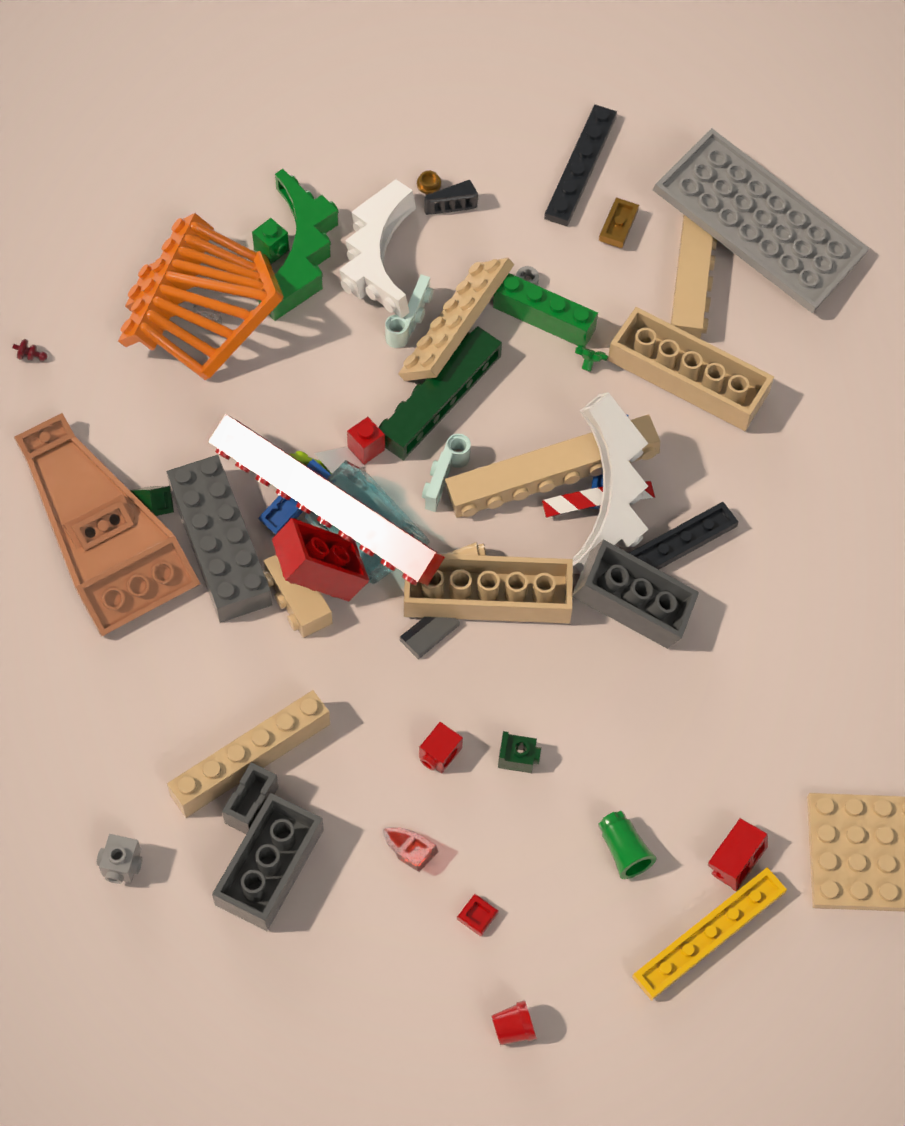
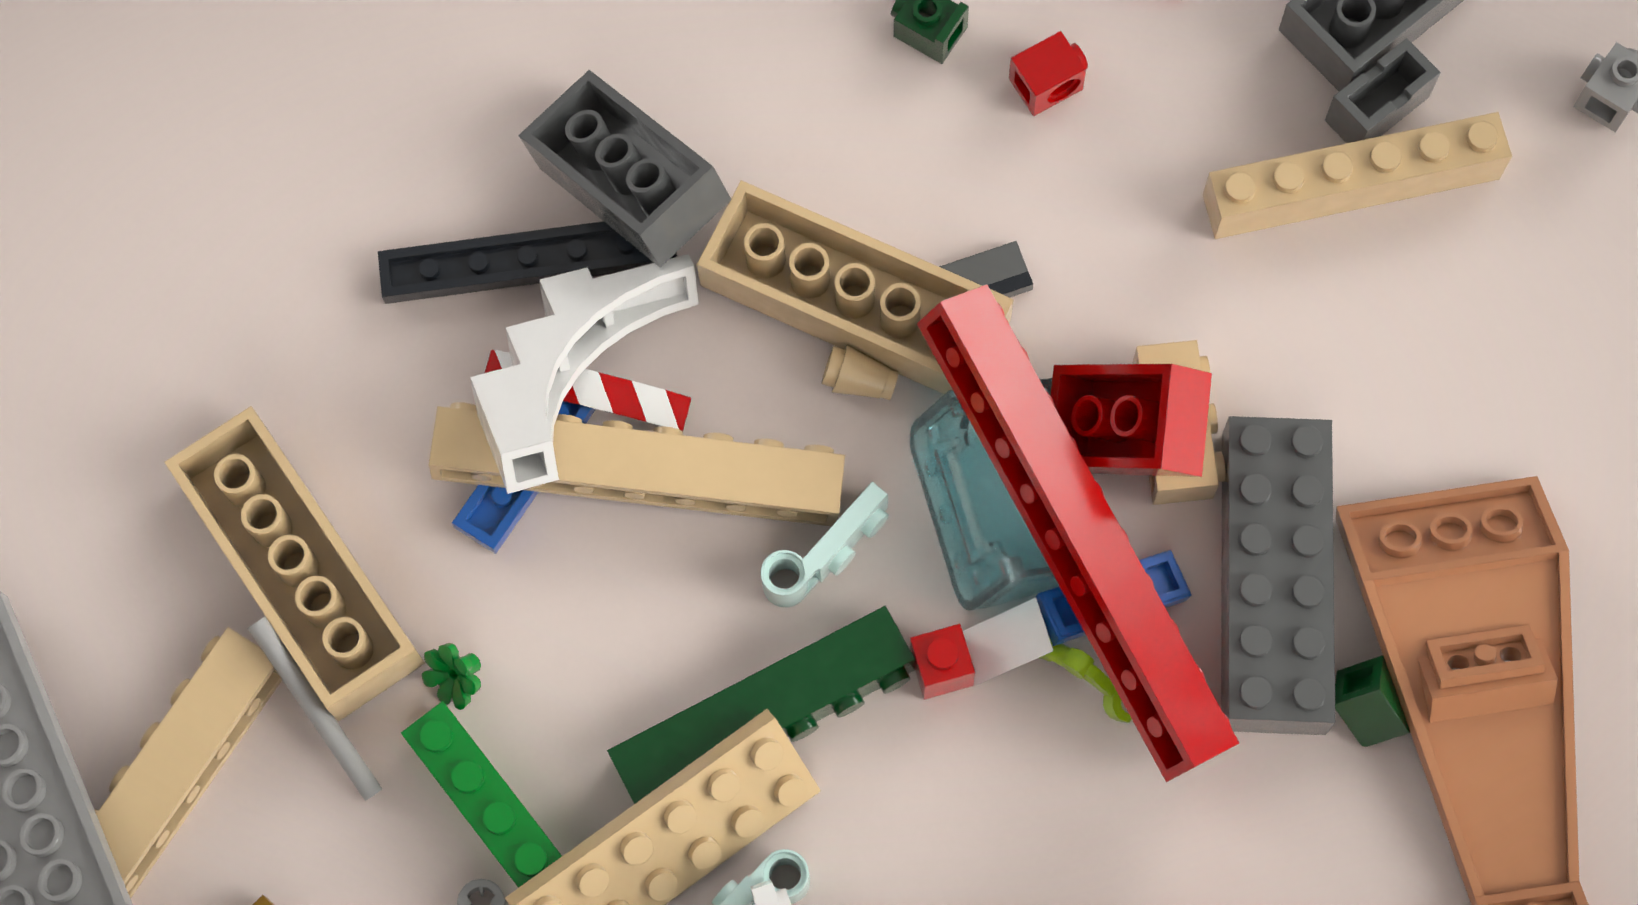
camera: 150 degrees left, 10 degrees up
none -> light grey bar [247,617,382,801]

